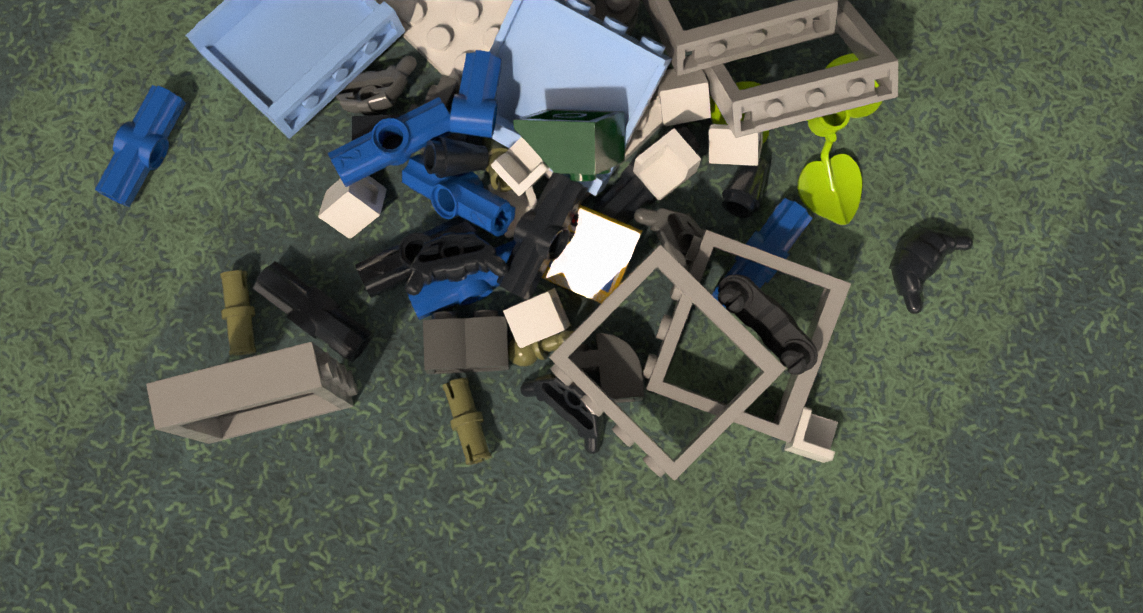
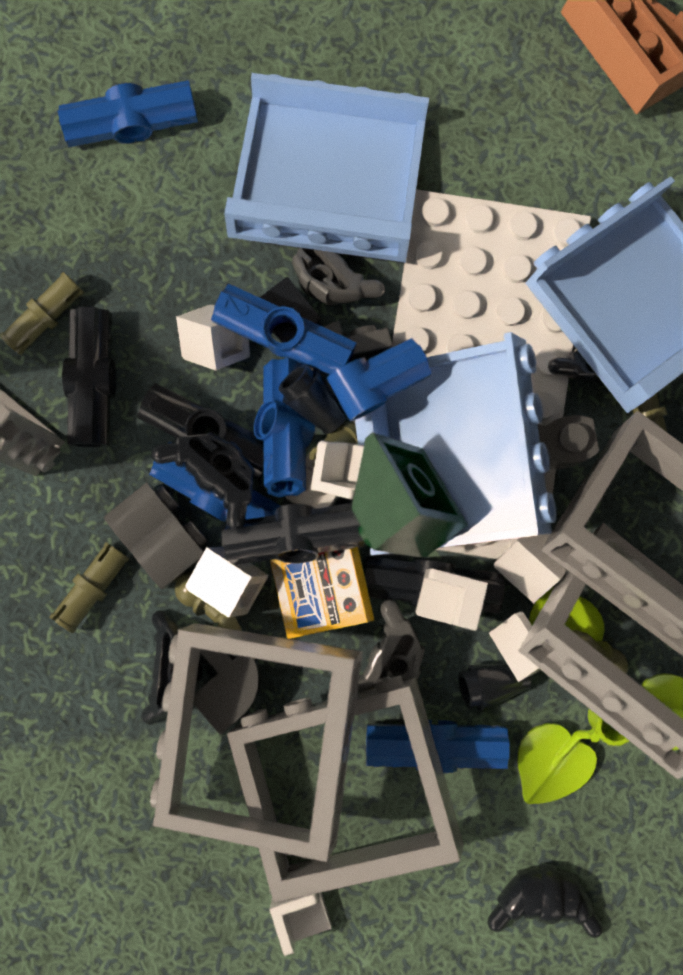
camera: 50 degrees right, 5 degrees up
black piece [718,274,818,375] -> none

